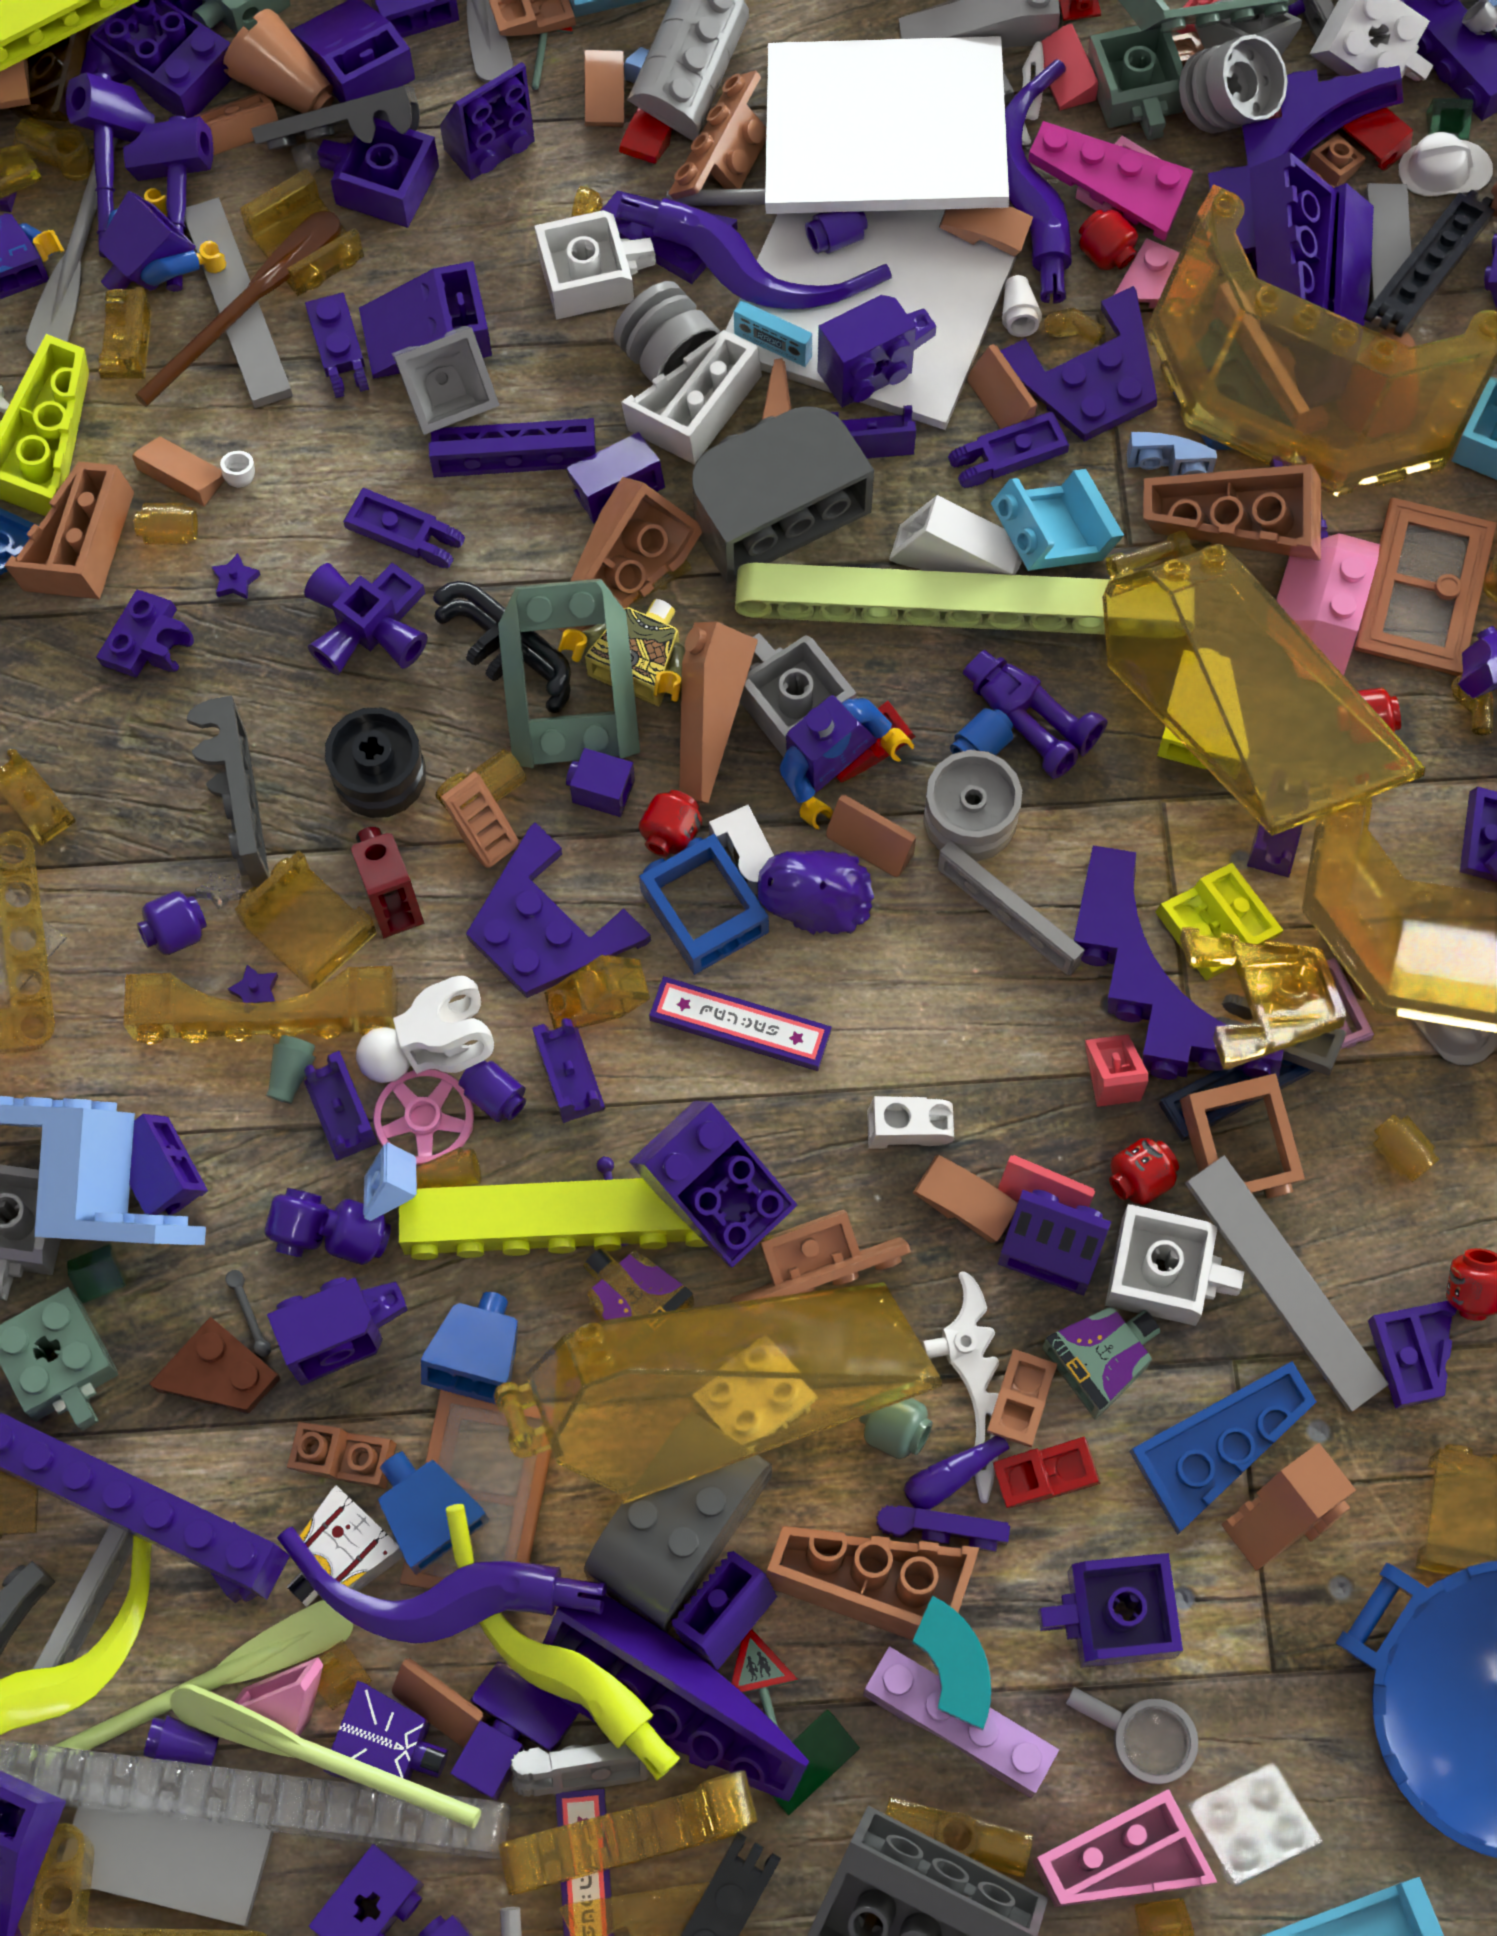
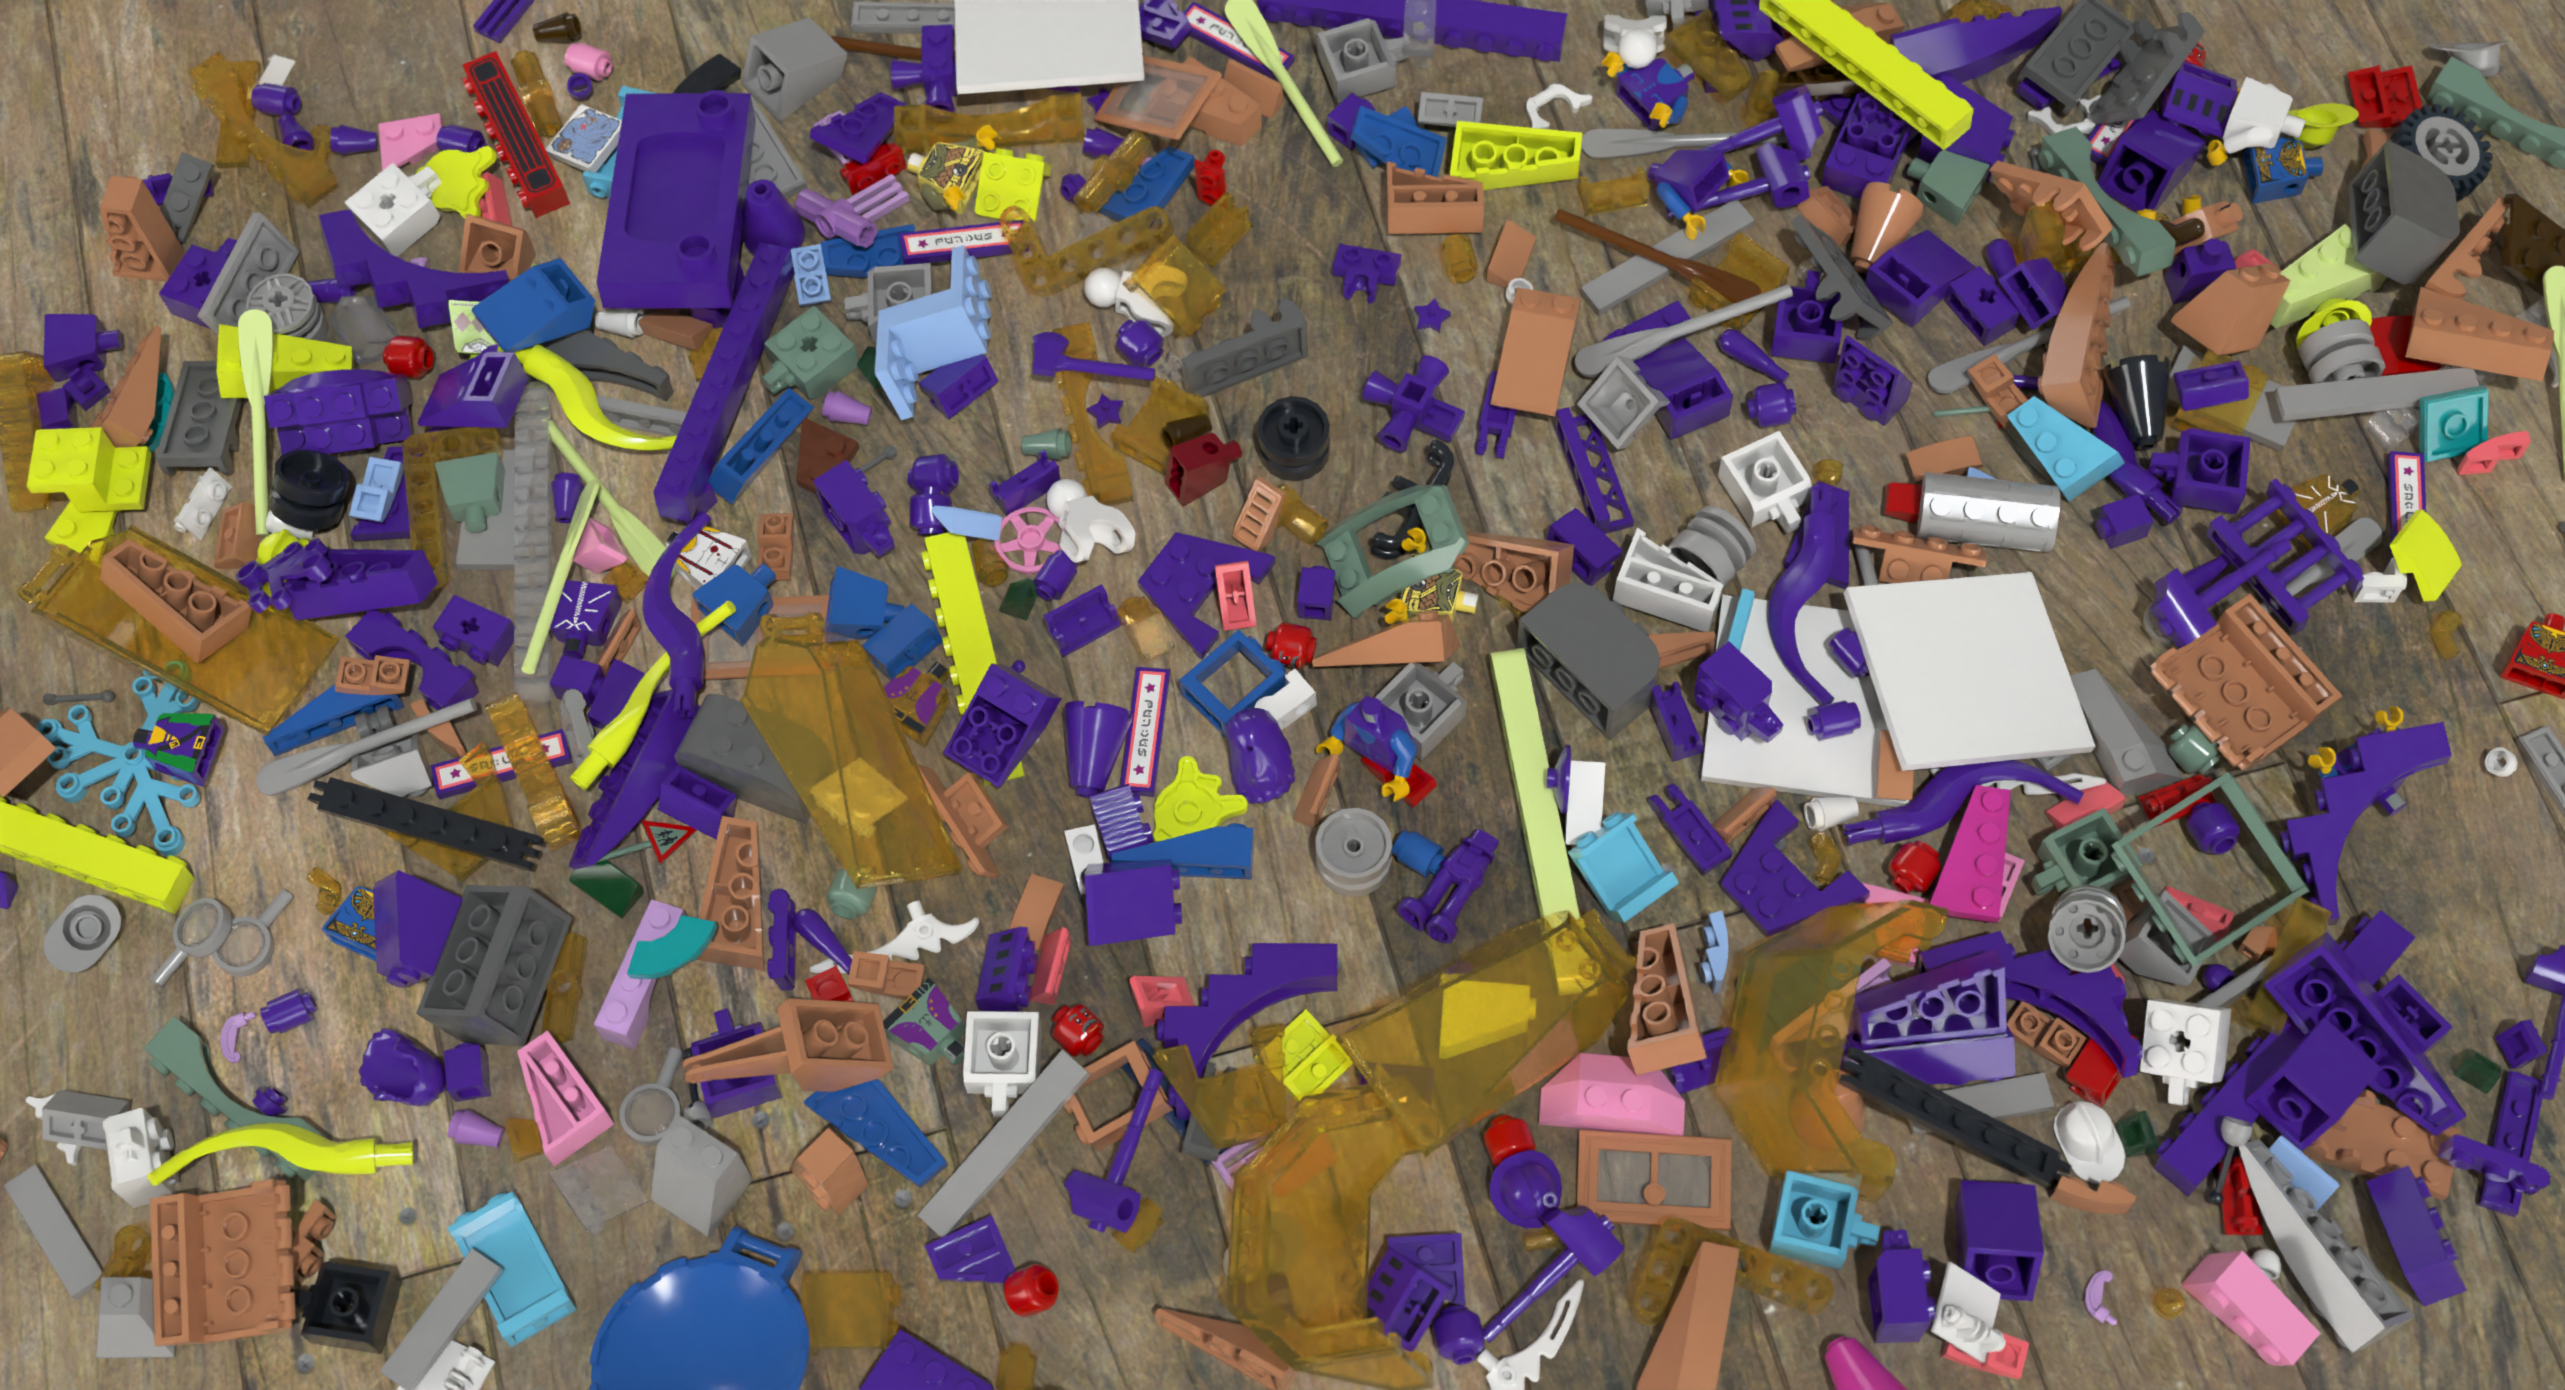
camera: 80 degrees right, 5 degrees down
light grey tile [938,841,1084,976] -> none
none -> sand green torso [435,452,505,532]
none -> light grey slope [651,1115,753,1238]
none -> nougat slope [682,998,893,1092]
none -> light grey hinge [682,1048,713,1130]
none -> blue slope [708,388,814,504]
none -> medium lavender cone [822,390,873,425]
none -> blue hinge [862,603,943,681]
none -> clear green slope [999,577,1038,621]
none -> dark purple piece [1033,332,1156,381]
none -> dark purple cone [1064,701,1132,798]
none -> dark purple piece [1064,1068,1164,1233]
none -> white piece [1084,264,1187,337]
none -> dark purple slope [1084,859,1183,946]
none -> dark purple brick [1089,784,1154,863]
none -> blue slope [1111,823,1254,880]
none -> clear yellow panel [1122,234,1227,339]
none -> neon yellow tile [1153,756,1248,843]
none -> dark brown cone [1161,413,1212,450]
none -> coral slope [1215,561,1257,631]
none -> dark purple helmet [1490,1150,1562,1228]
none -> nougat slope [1491,287,1581,416]
none -> dark purple dish [1546,745,1571,814]
none -> light grey piece [1575,284,1793,377]
none -> dark purple piece [1718,329,1790,383]
none -> dark purple head [1747,382,1797,428]
none -> dark purple brick [1807,700,1861,741]

